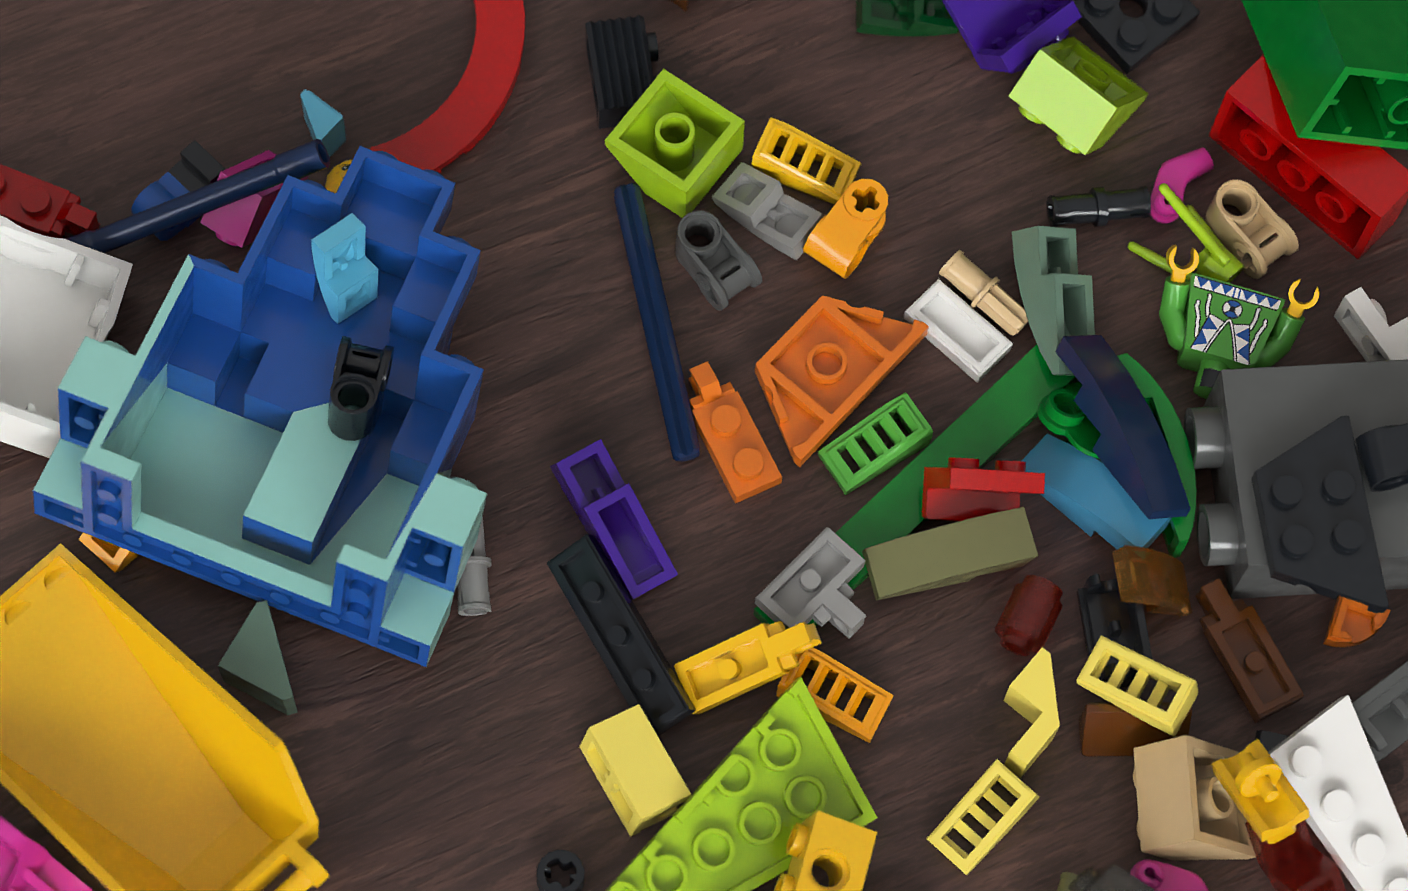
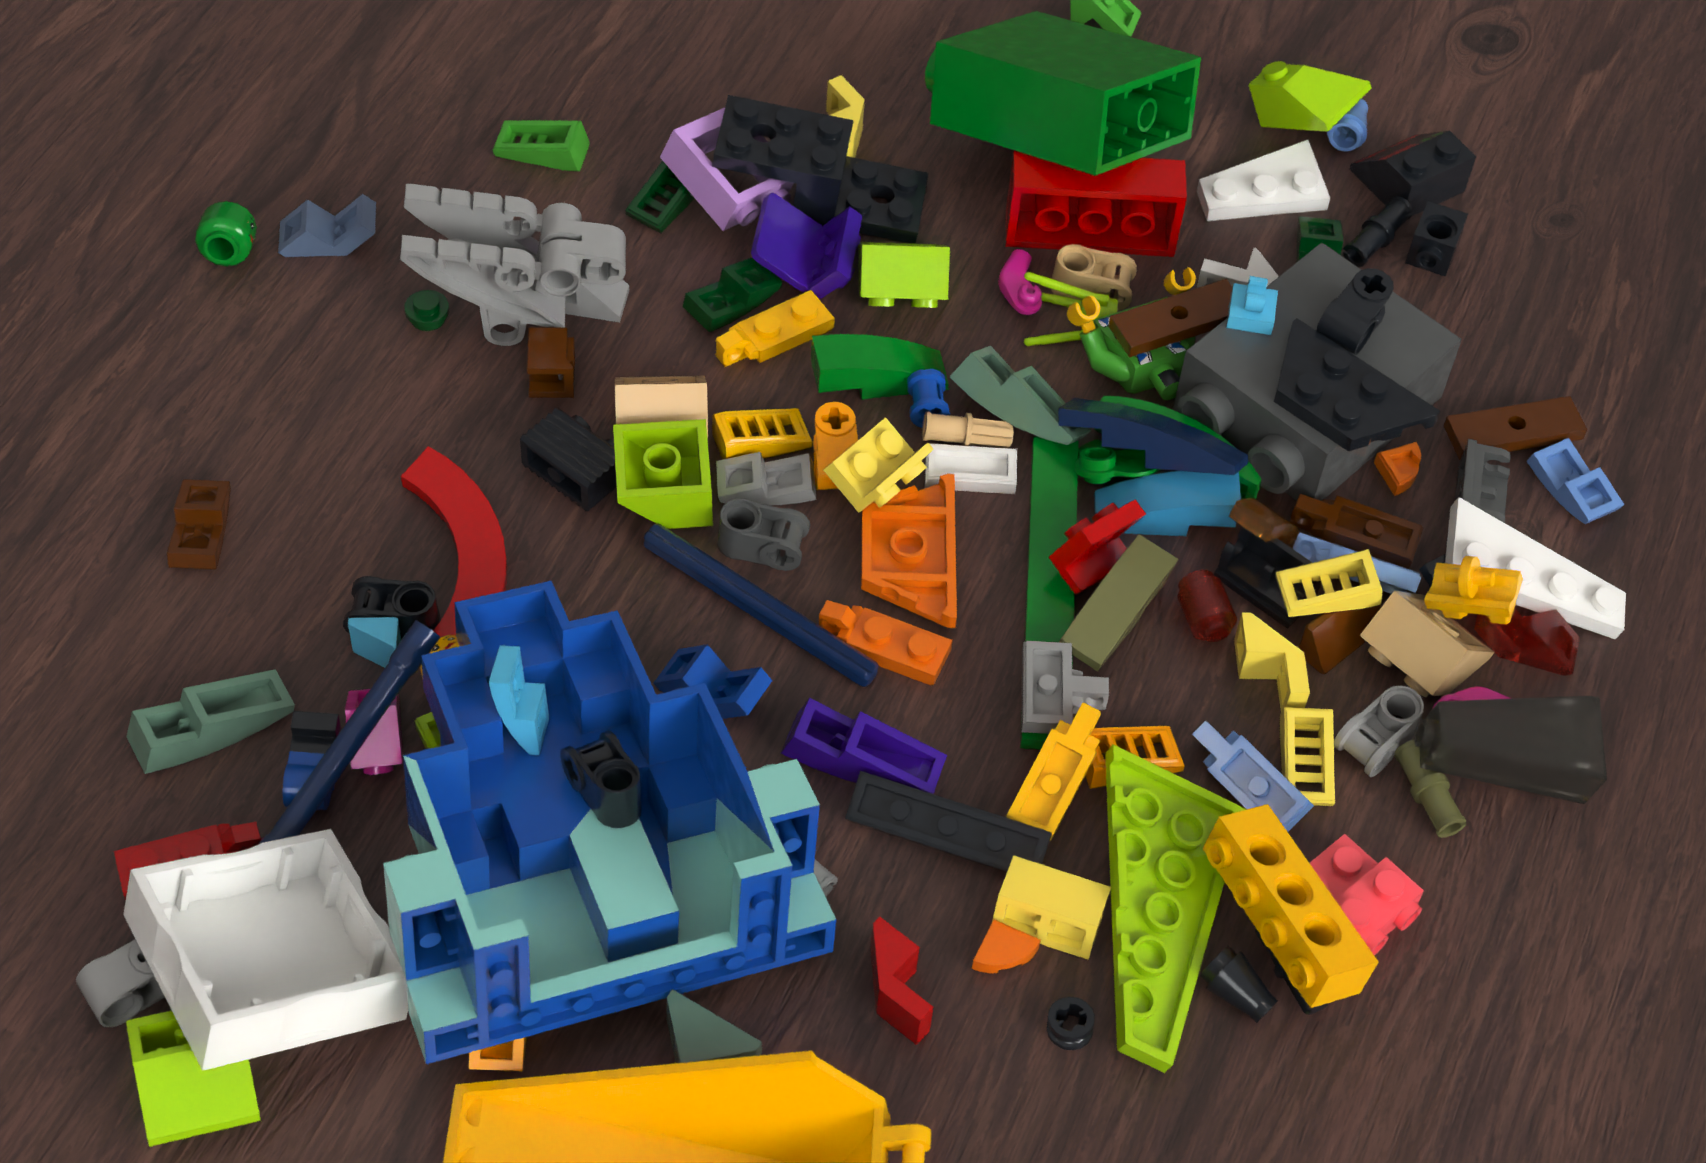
camera: 40 degrees left, 15 degrees down
bright green slope [817,392,933,495] -> none
black pin [1047,186,1151,227] -> none
none -> sand green slope [126,669,295,774]
none -> black piece [343,576,441,640]
none -> tan slope [615,376,708,438]
none -> blue slope [653,644,773,719]
none -> yellow hinge [715,290,835,367]
none -> green slope [811,334,949,400]
none -> light yellow bracket [823,417,934,513]
none -> red slope [870,916,934,1045]
none -> blue bush [907,369,950,428]
none -> orange tile [972,920,1041,974]
none -> reddish brown tile [1108,279,1232,357]
none -> medium blue hinge [1192,720,1314,832]
none -> medium azure tile [1226,276,1278,335]
none -> light blue hinge [1293,532,1422,594]
none -> light grey piece [1334,685,1424,777]

